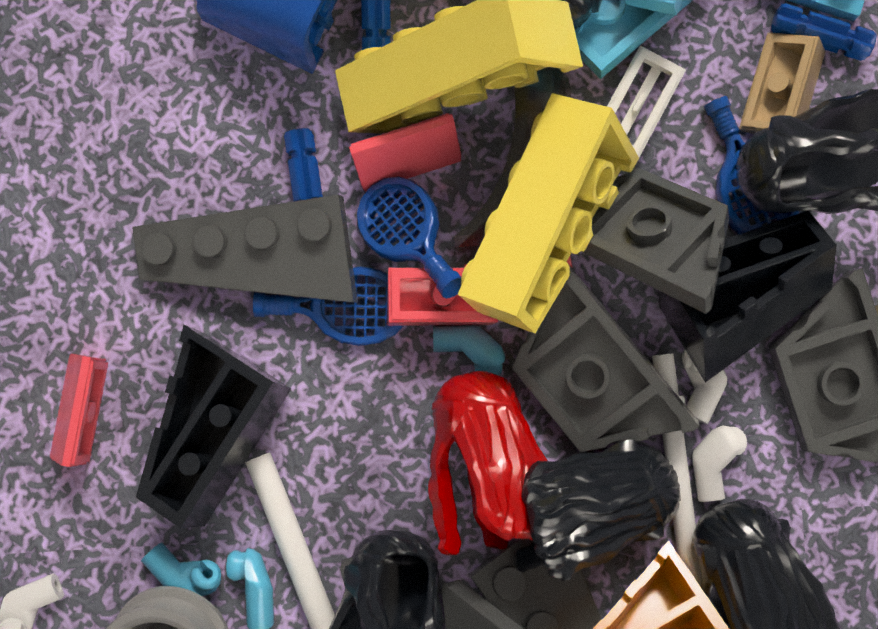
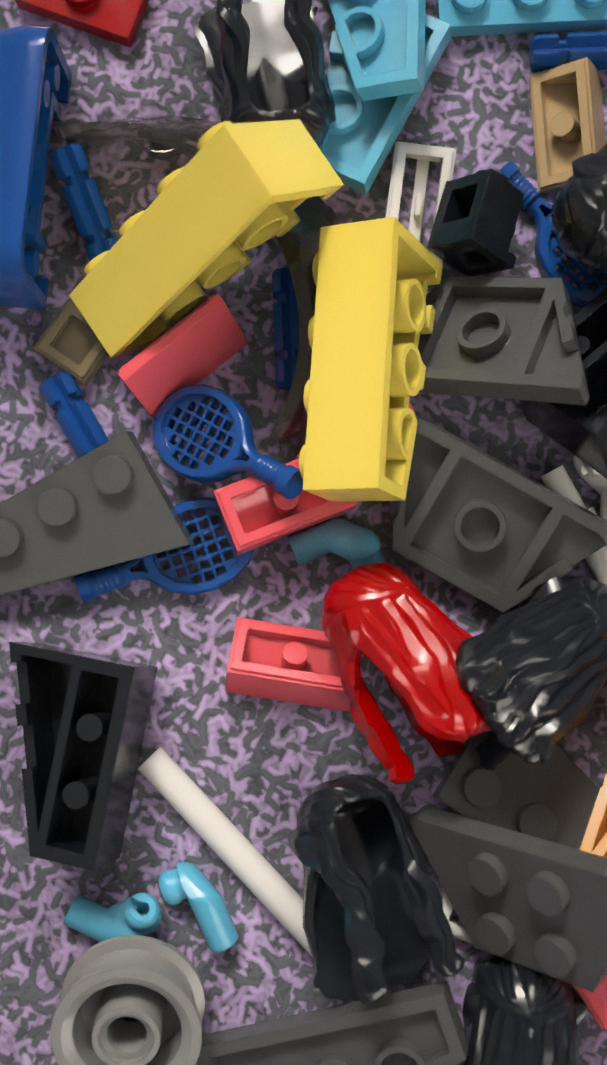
camera: 20 degrees left, 0 degrees up
none -> dark tan tile [33,298,109,387]
none -> coral slope [225,617,350,712]
none -> blue axle [272,267,309,391]
none -> black brick [426,169,524,276]

